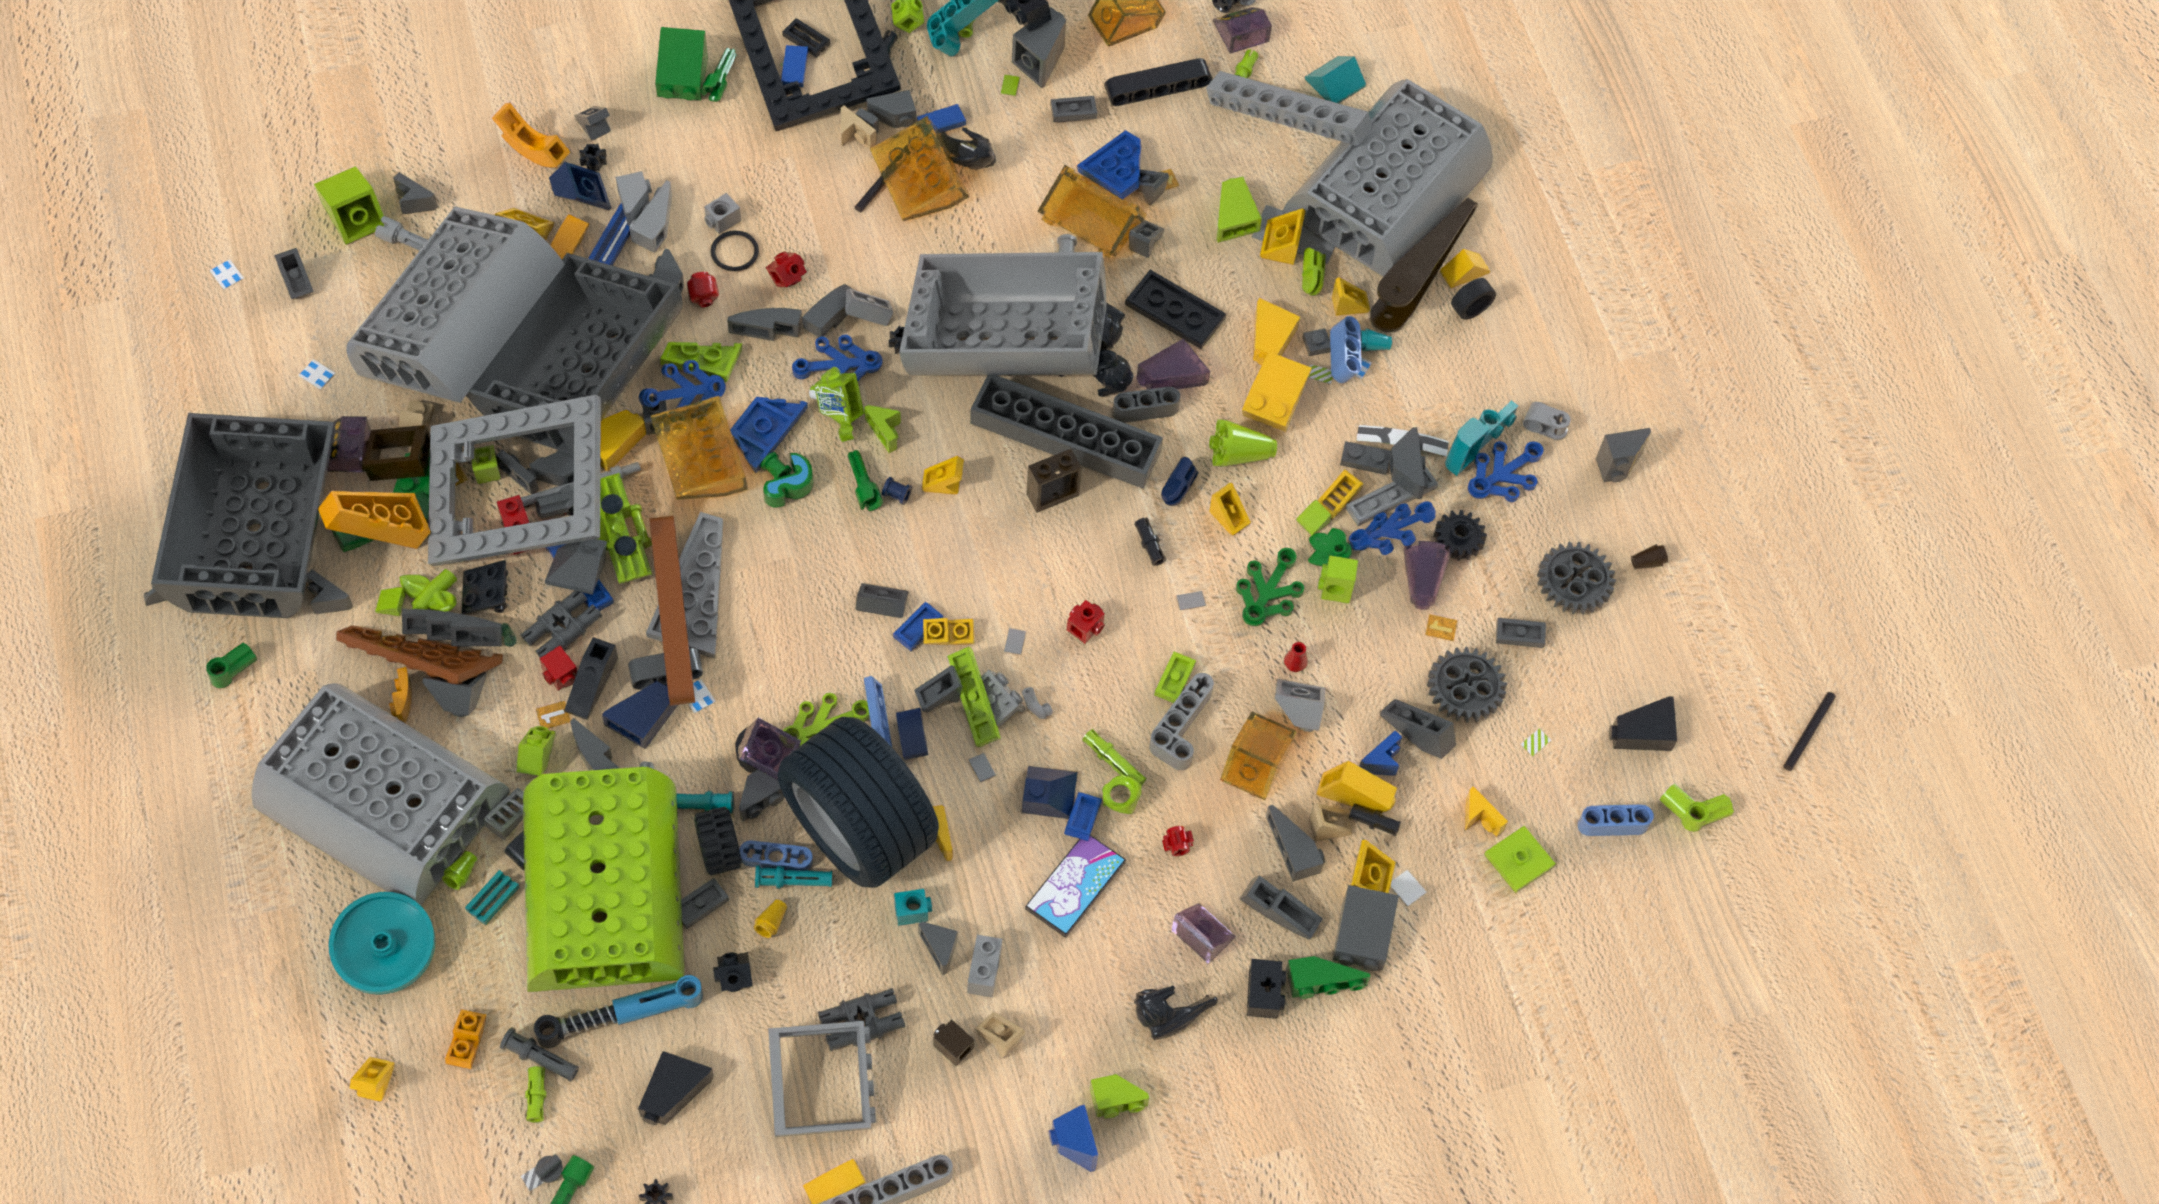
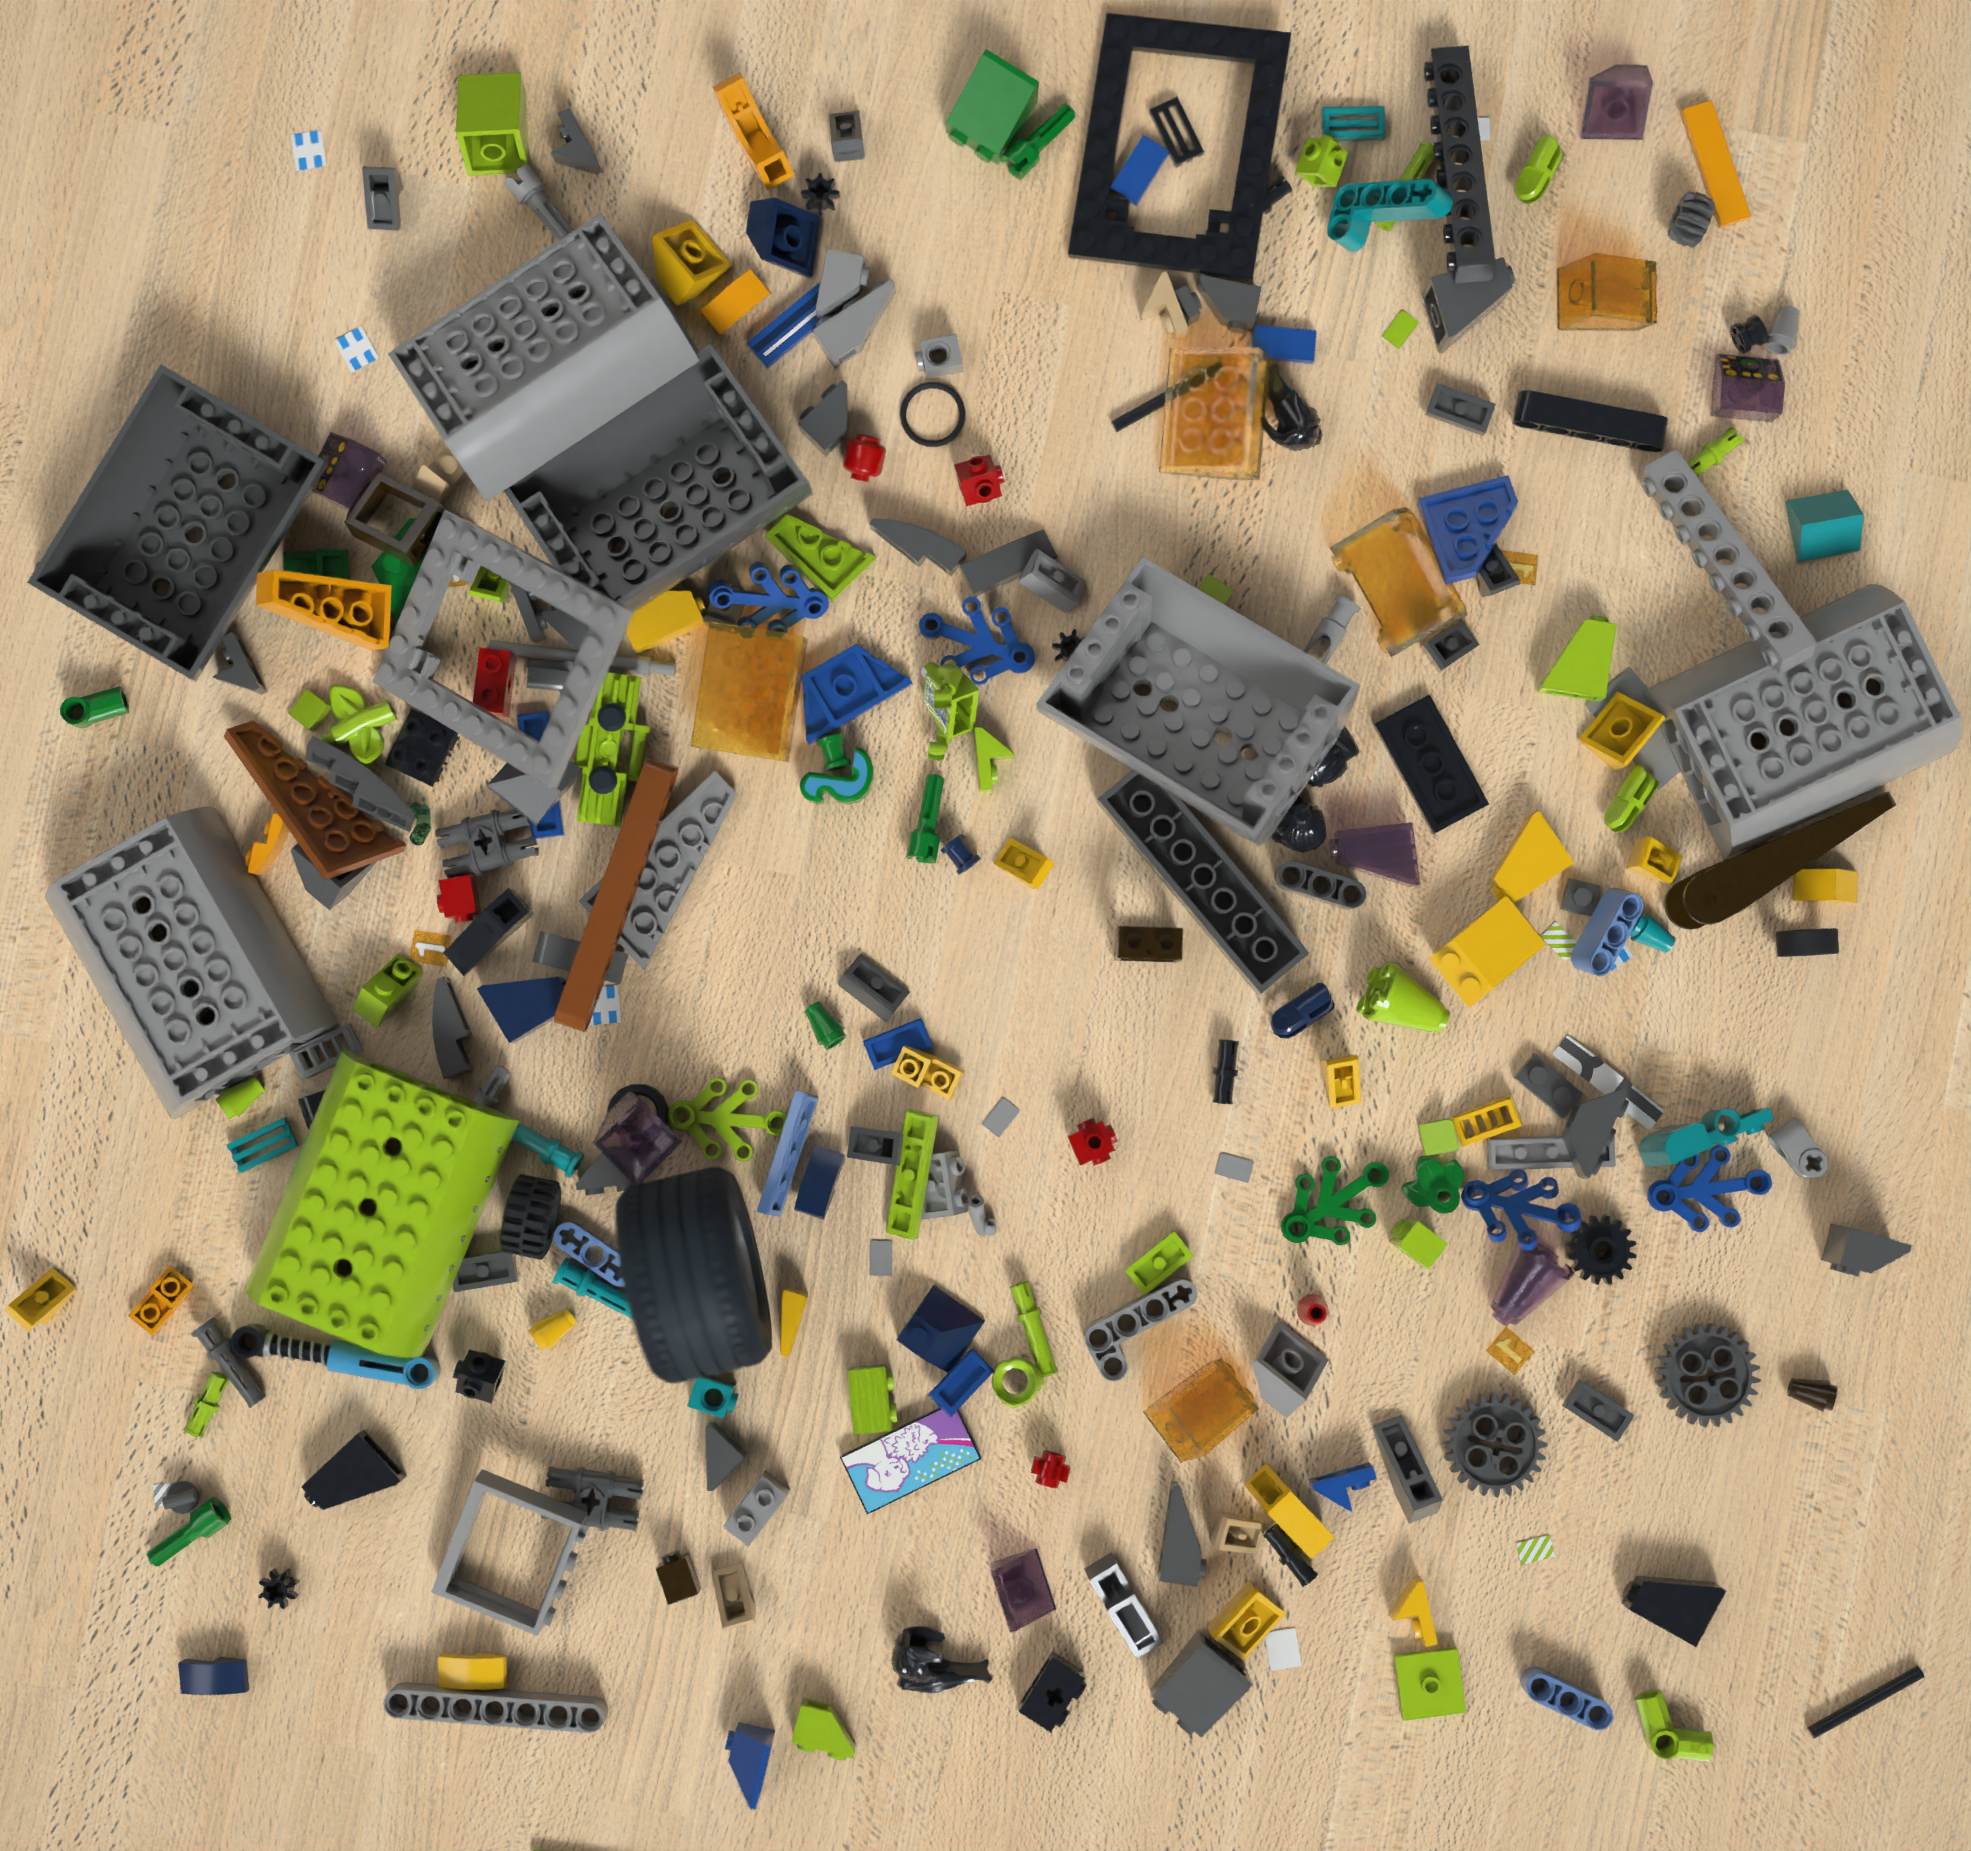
camera: 30 degrees right, 25 degrees up
teal dish [328,892,436,995] -> none
green slope [1286,956,1370,999] -> none
none -> green cone [804,1001,847,1050]
none -> lime brick [847,1364,898,1435]

